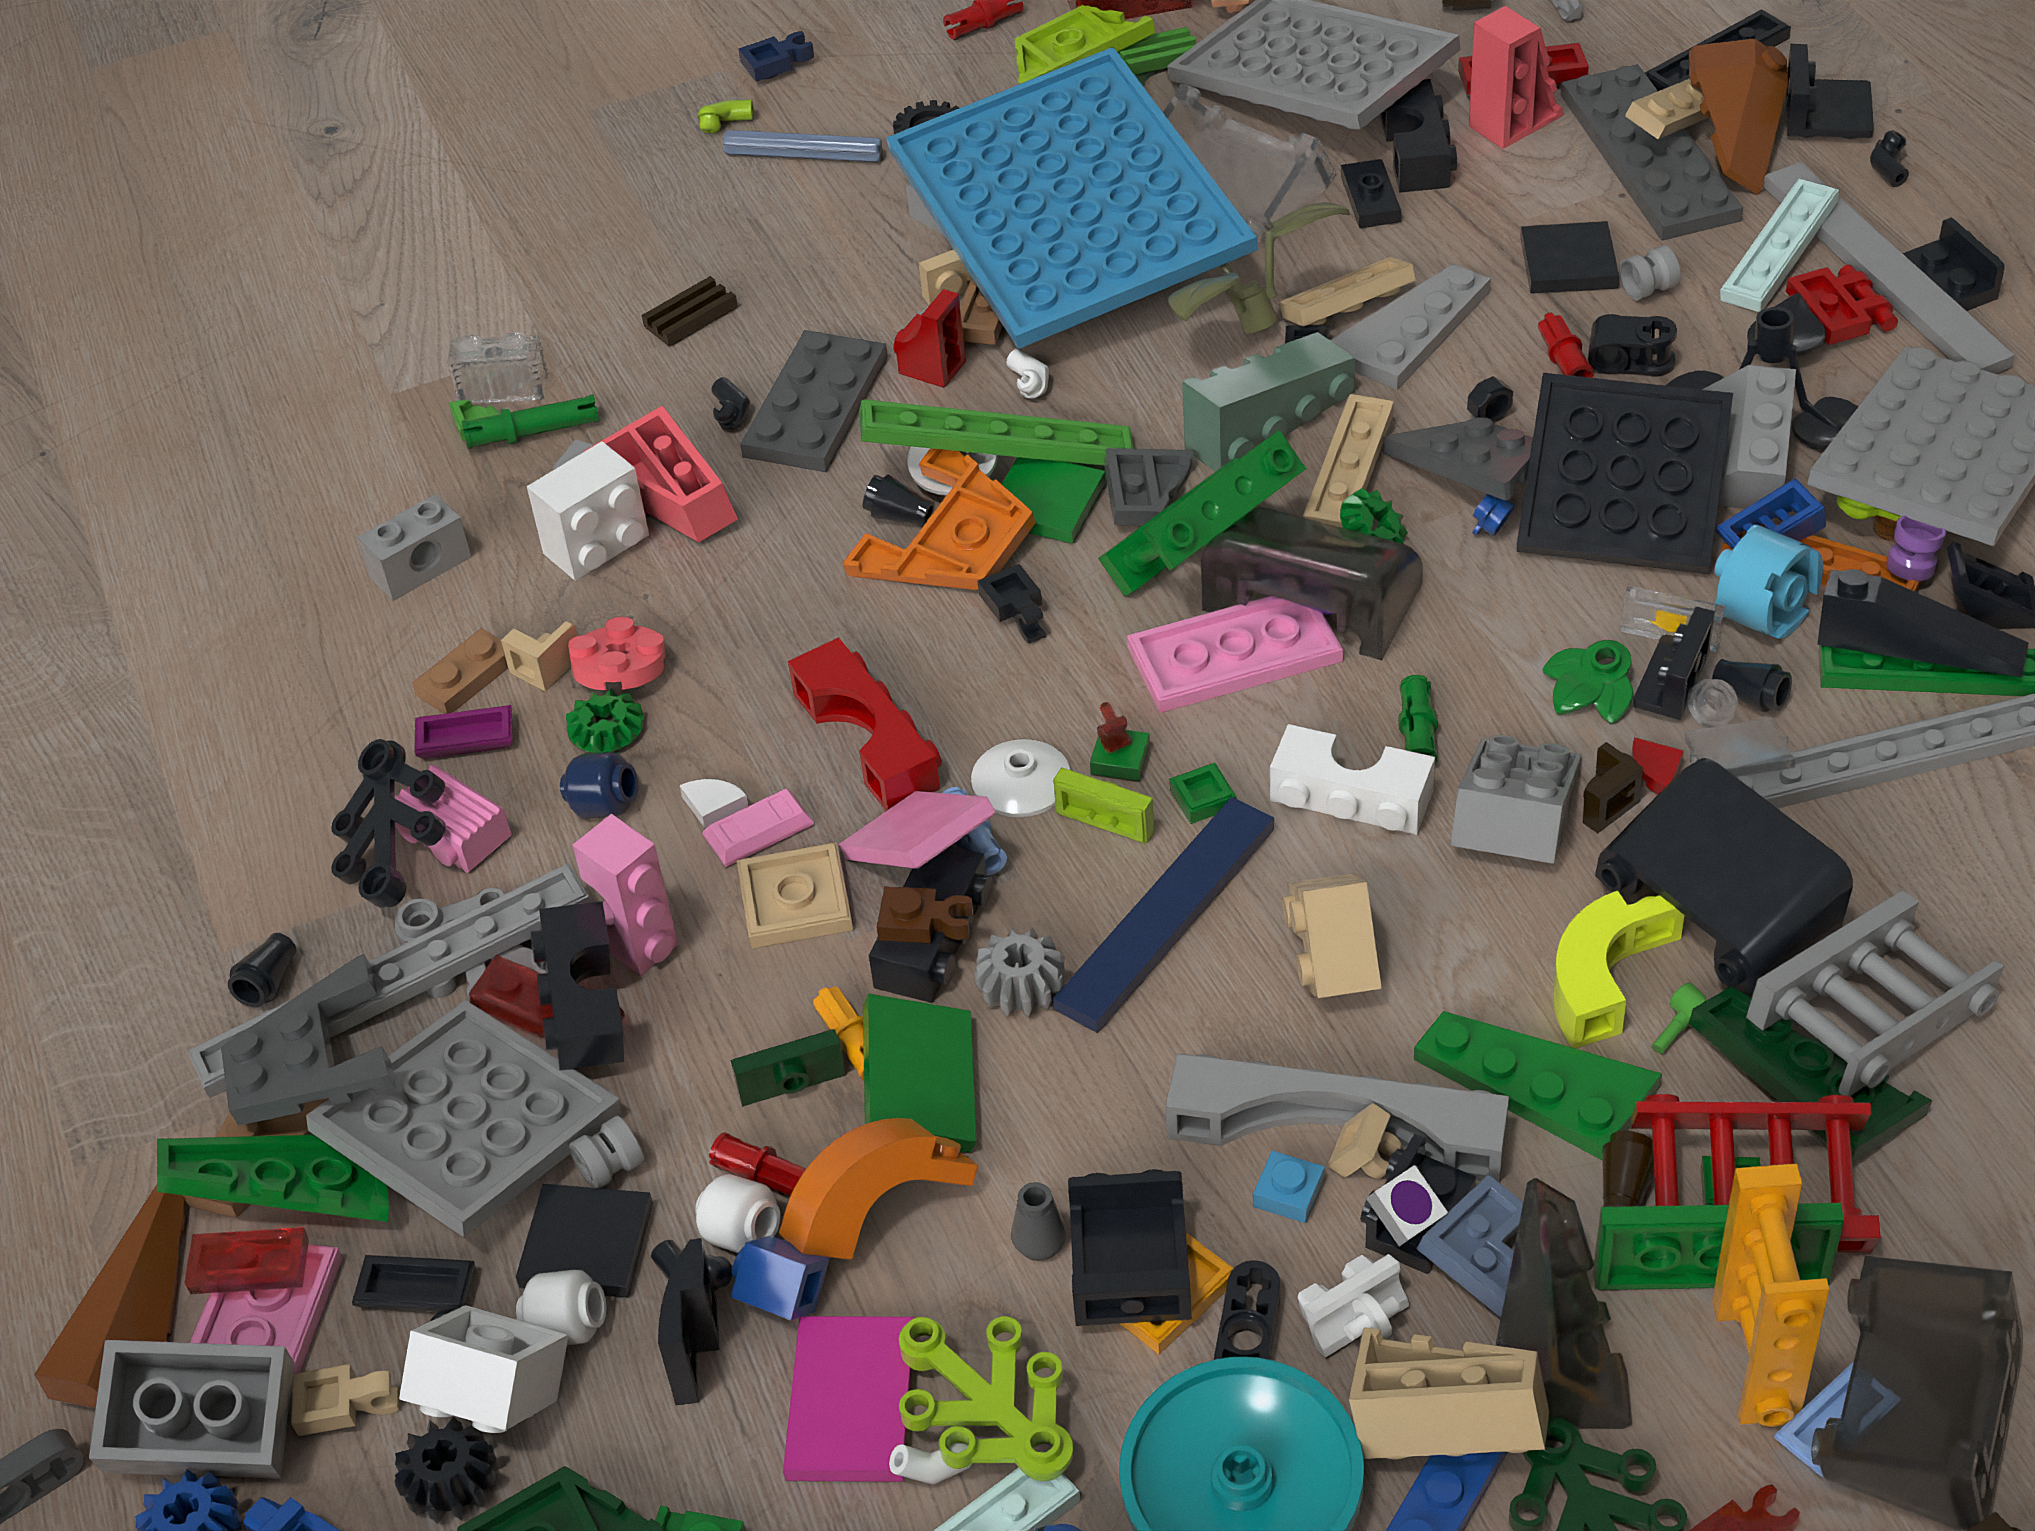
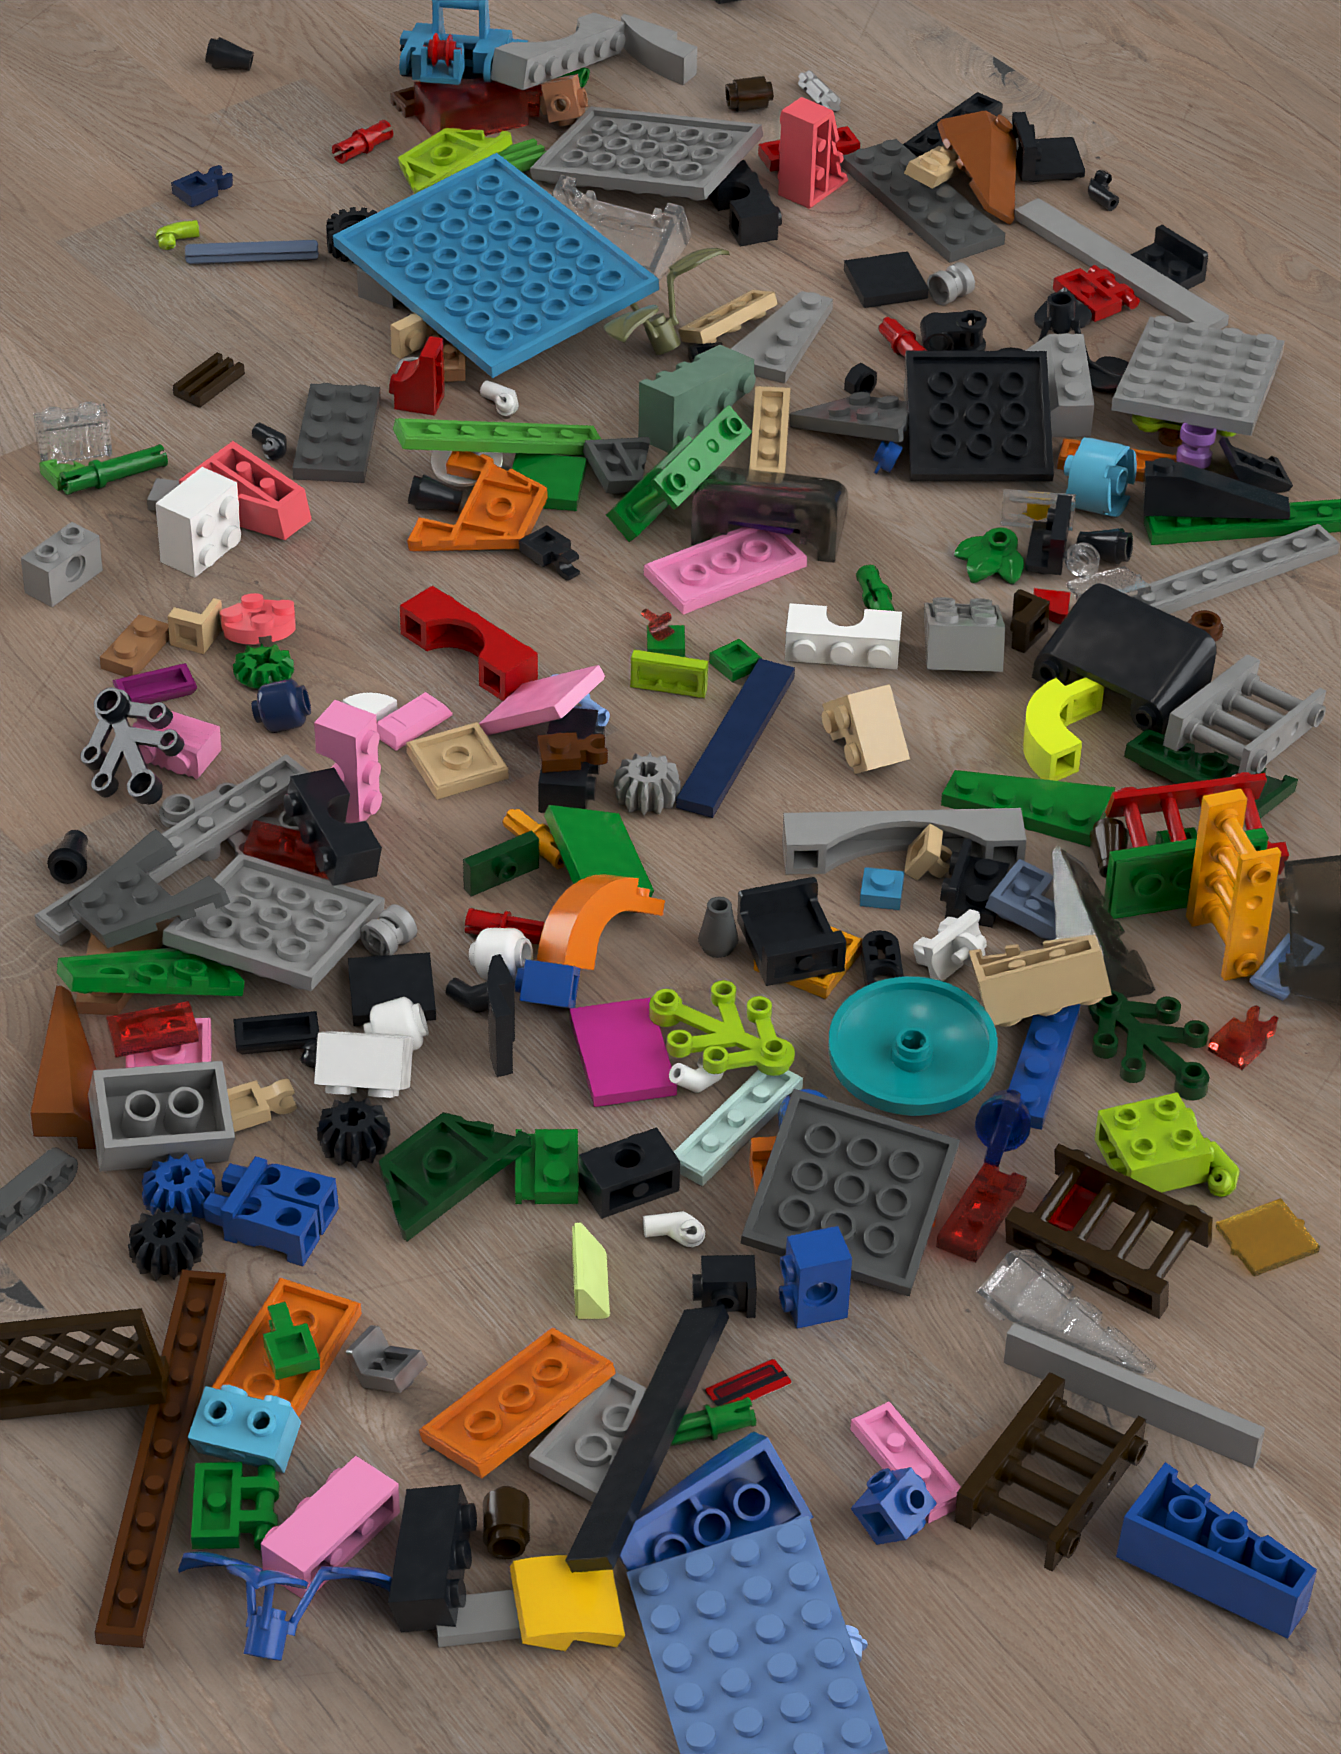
camera: 20 degrees left, 5 degrees down
white dish [971,739,1070,818] -> none
green gear [1340,488,1408,560] -> none
black plate [1341,159,1401,228] -> none
tile [1366,1165,1448,1246] -> none
bright green hand [1652,983,1706,1054] -> none
blue slope [1716,478,1826,550] -> none
light aqua tile [1720,178,1839,312] -> none
none -> reddish brown plate [1187,610,1224,642]

